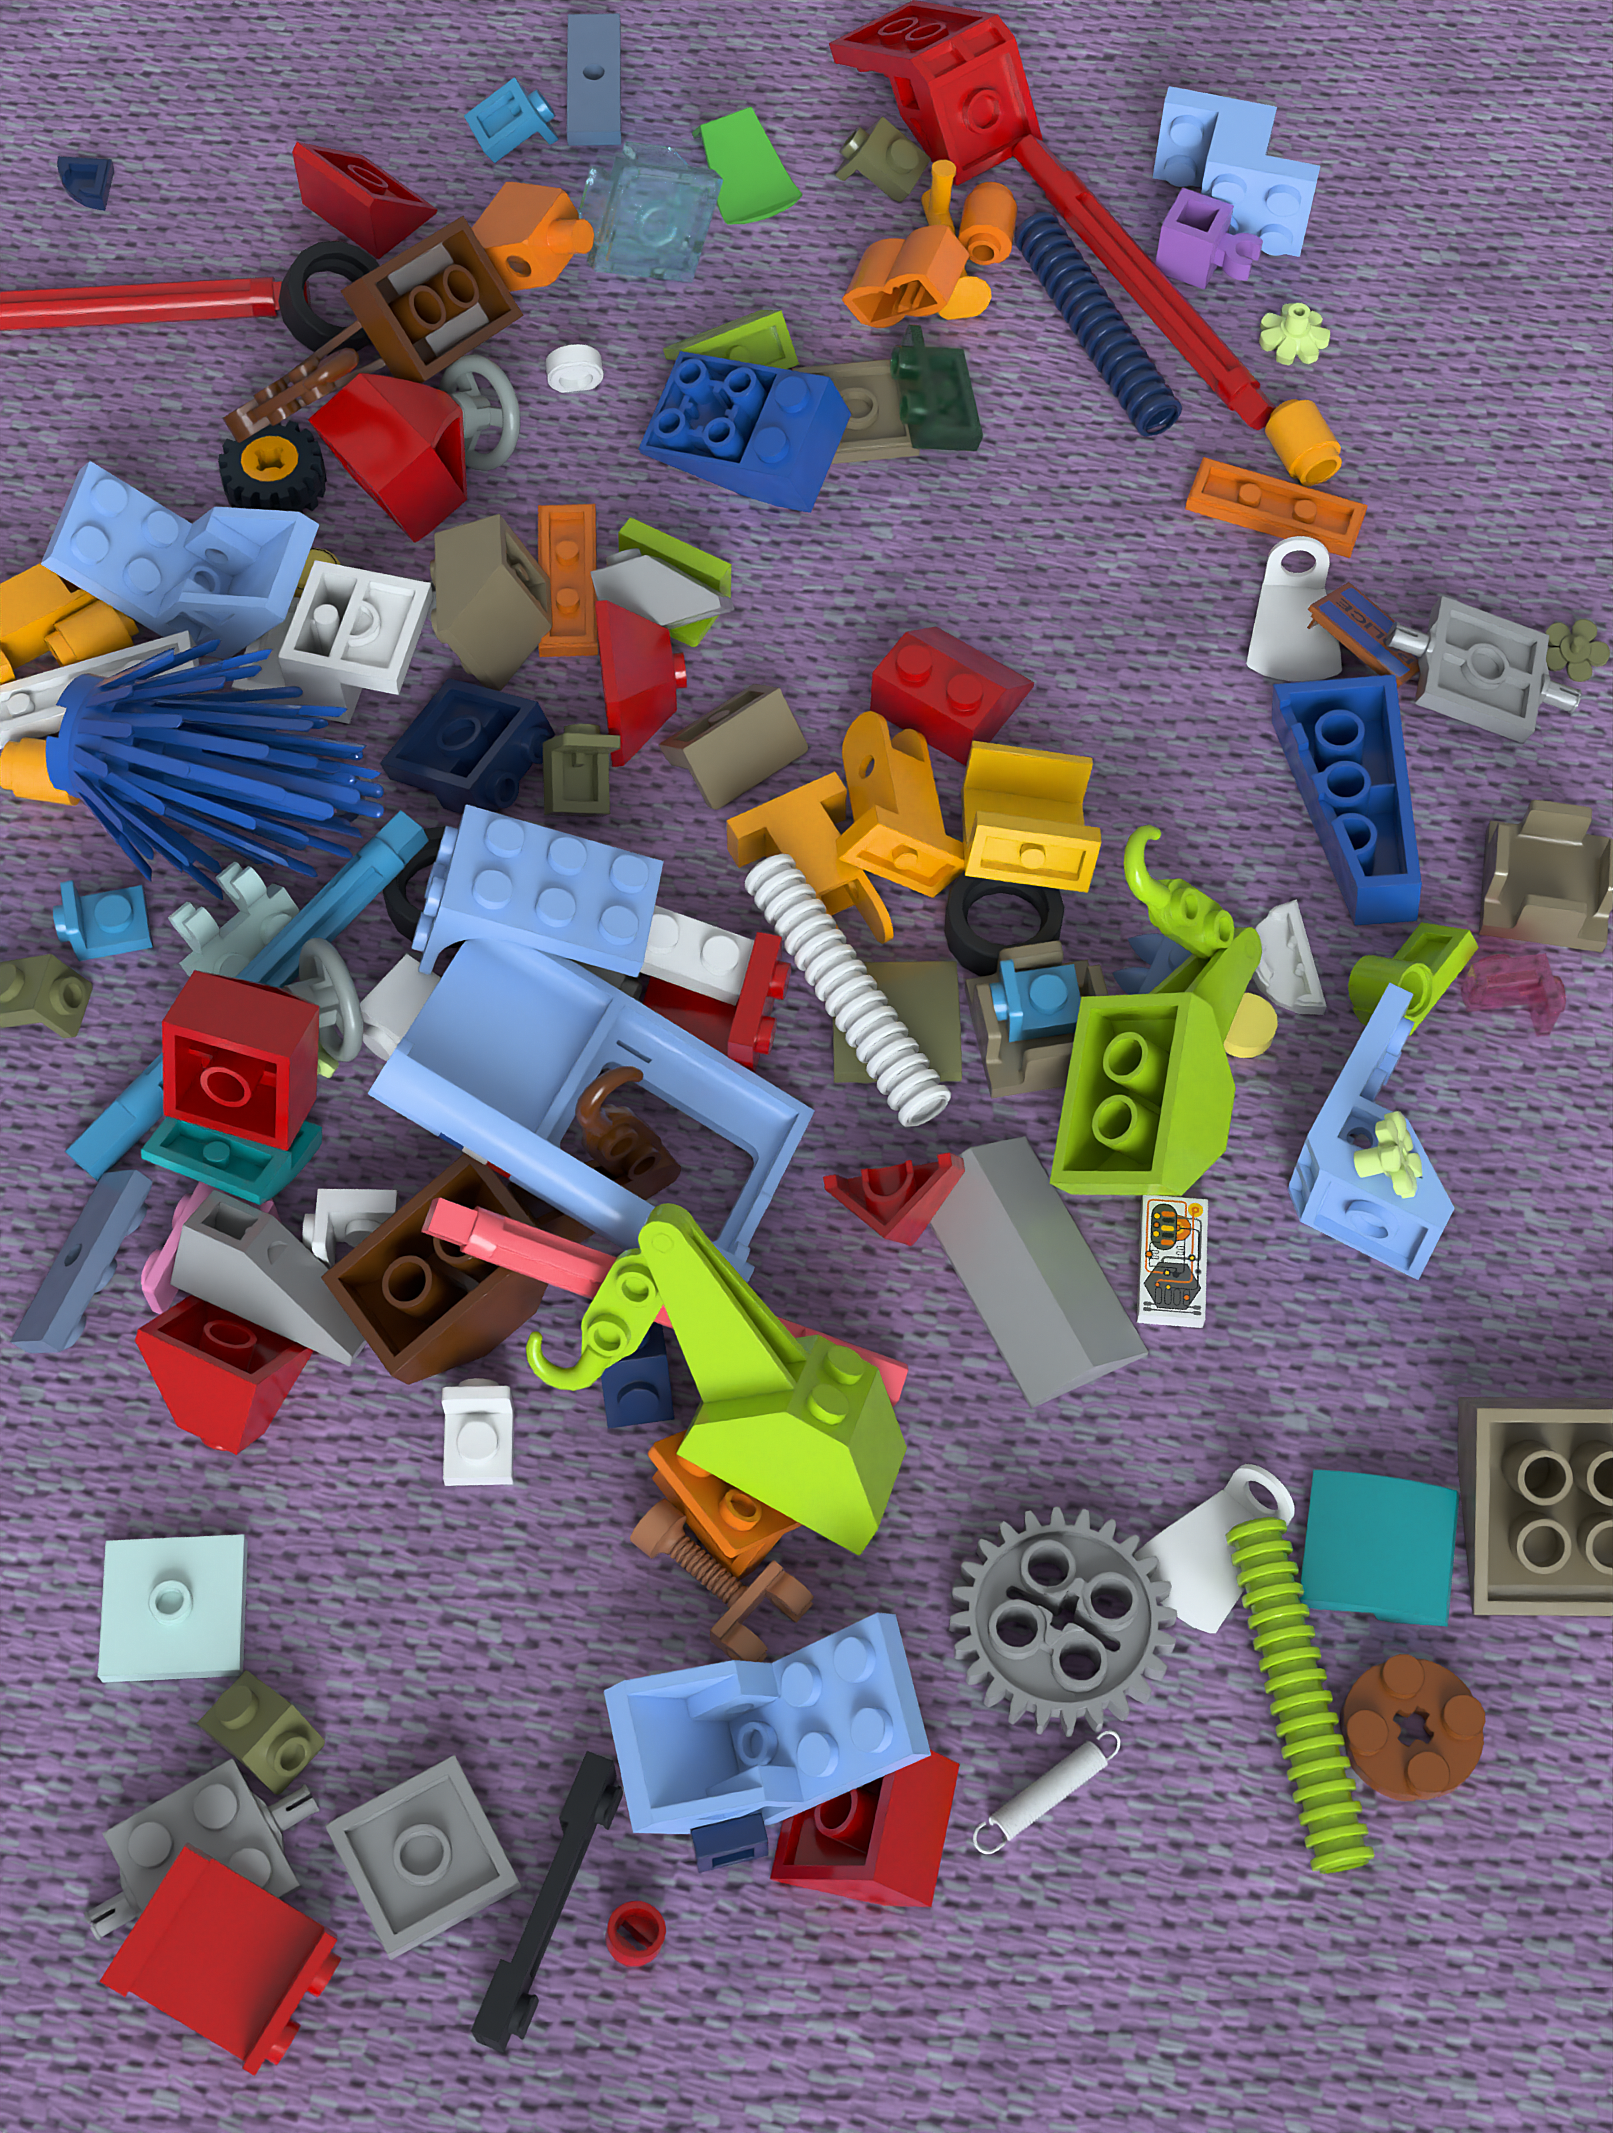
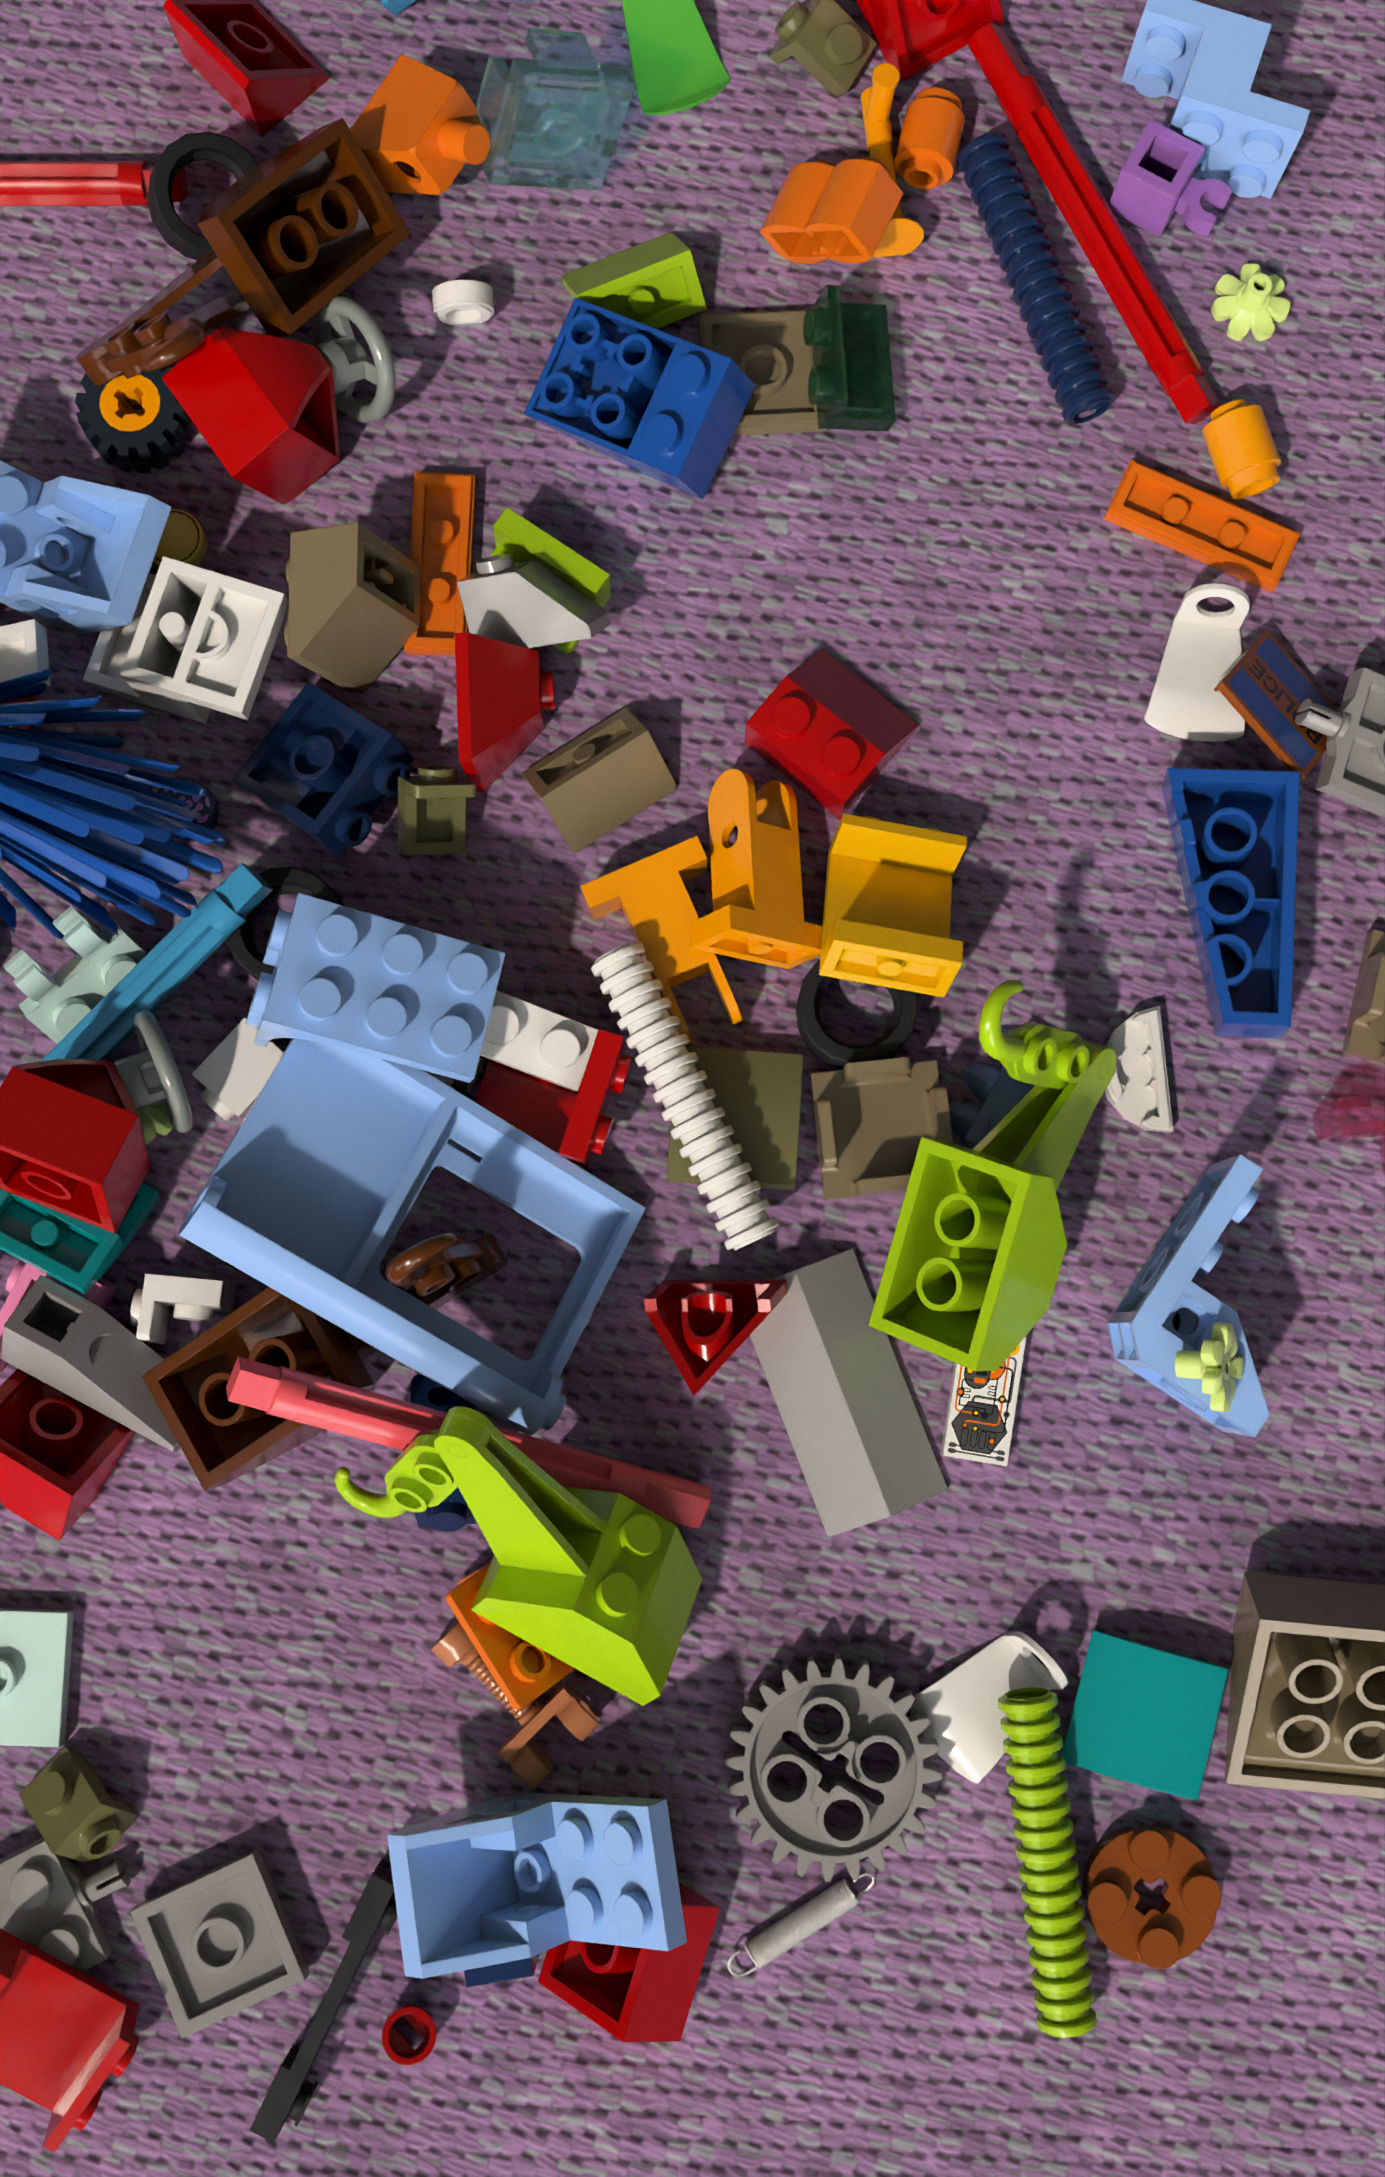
camera: 10 degrees right, 20 degrees up
white bracket [442,1378,515,1486] -> none
dark azure bracket [989,959,1081,1042] -> none
light yellow piece [1223,993,1278,1058] -> none
lime plate [1348,922,1479,1036] -> none

